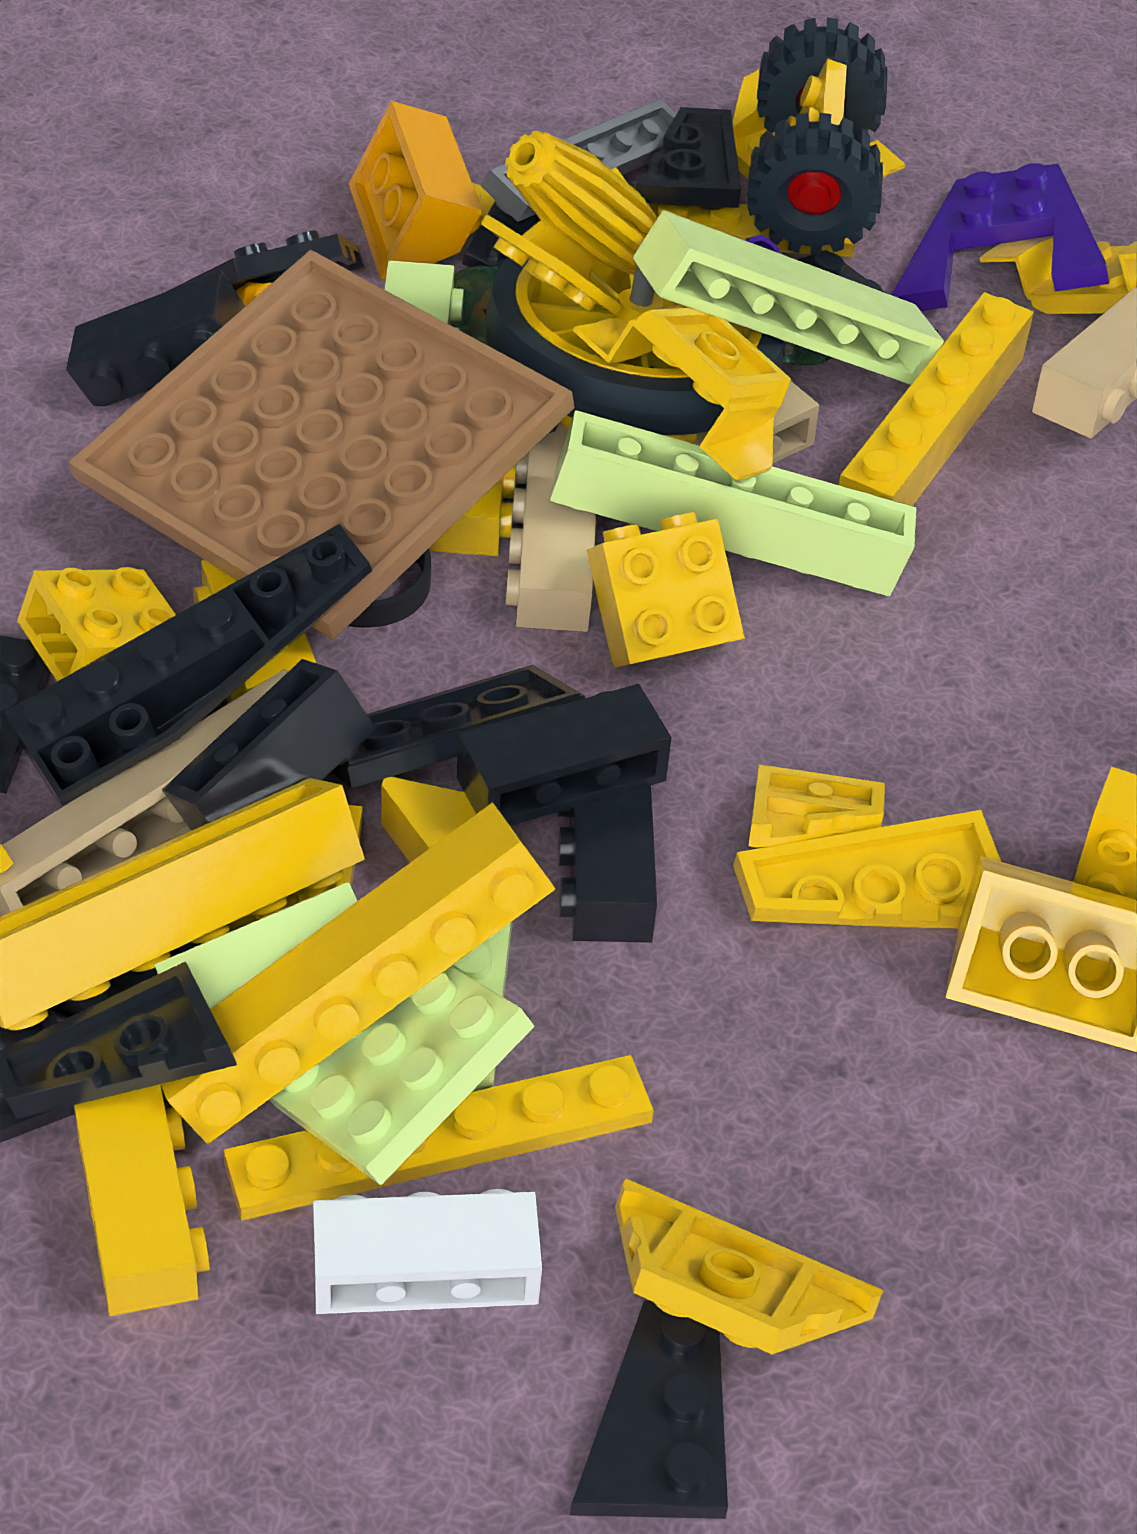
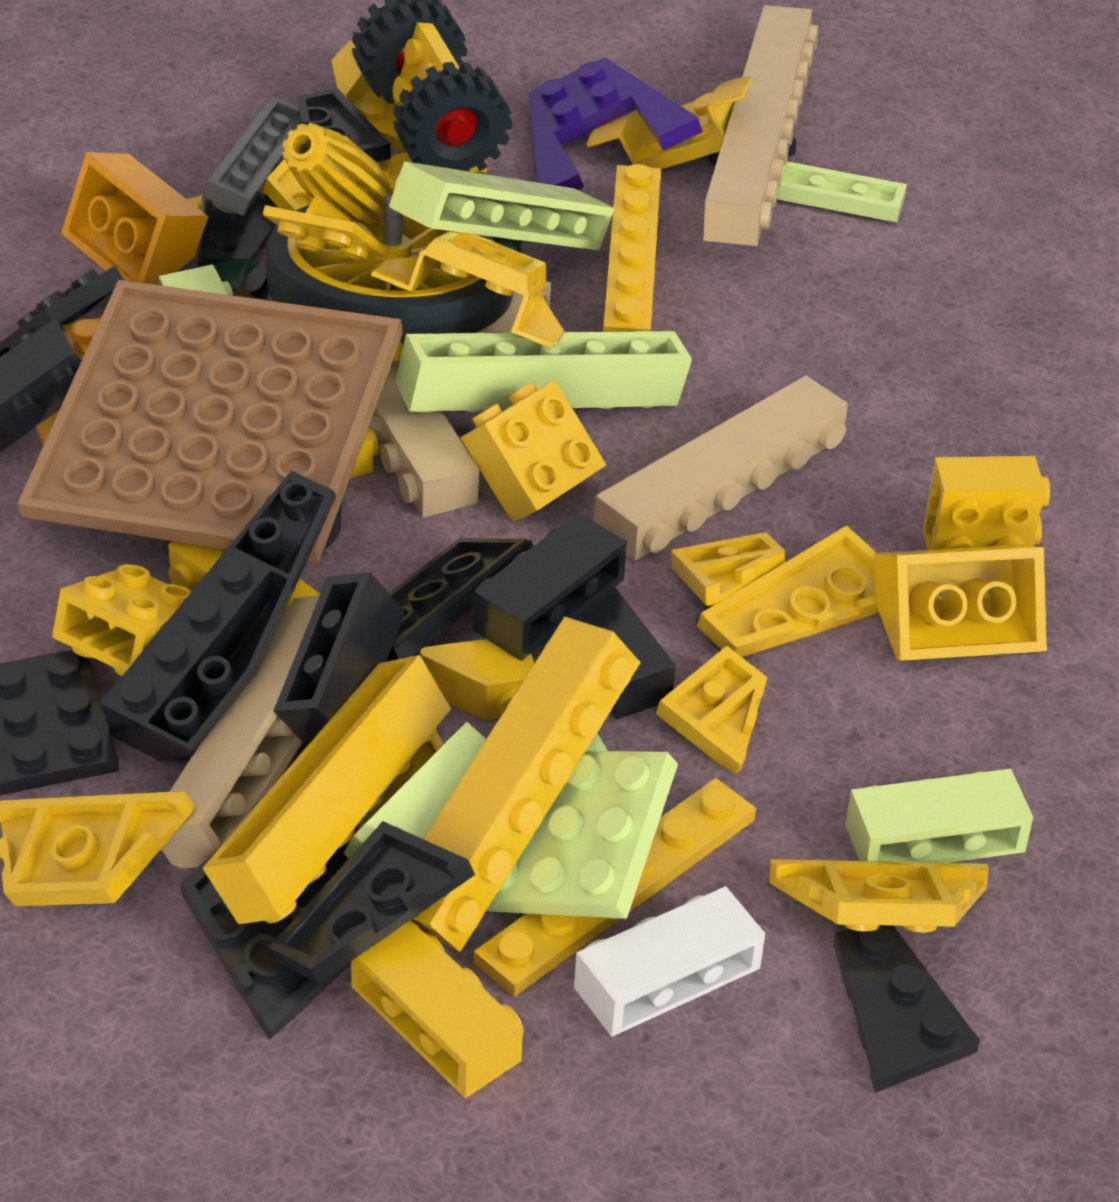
camera: 25 degrees left, 5 degrees down
none -> tan brick [594,375,848,561]
none -> yellow wing [656,646,768,774]
none -> yellowish green brick [845,769,1033,863]

